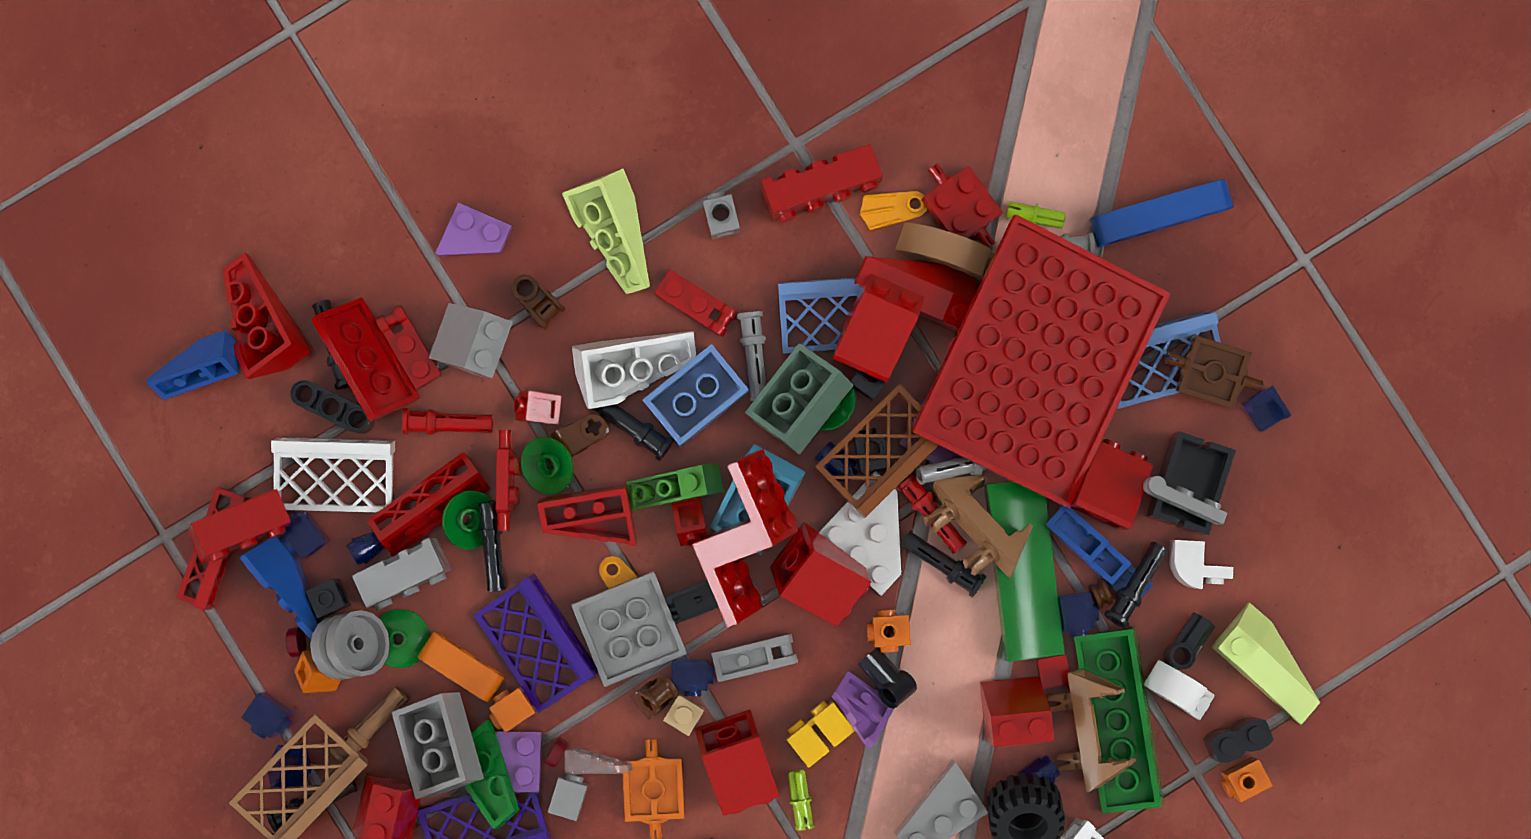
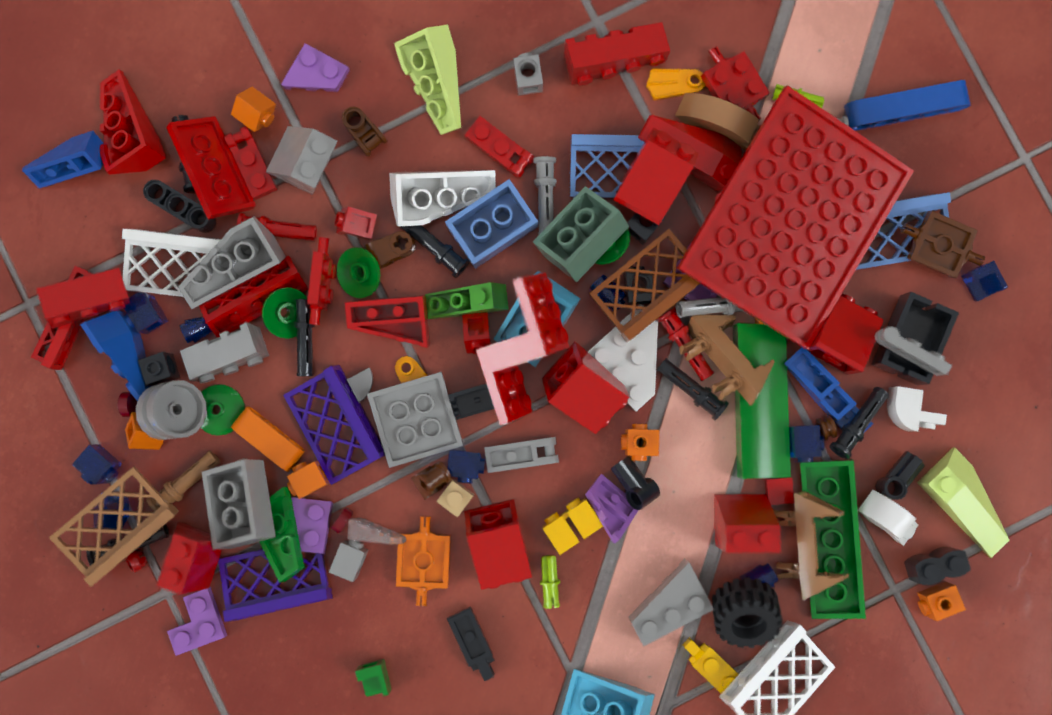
camera: 15 degrees right, 0 degrees up
none -> red hinge [124,550,147,573]
none -> light grey wedge [178,216,286,309]
none -> orange brick [231,86,276,132]
none -> light grey tile [347,368,373,402]

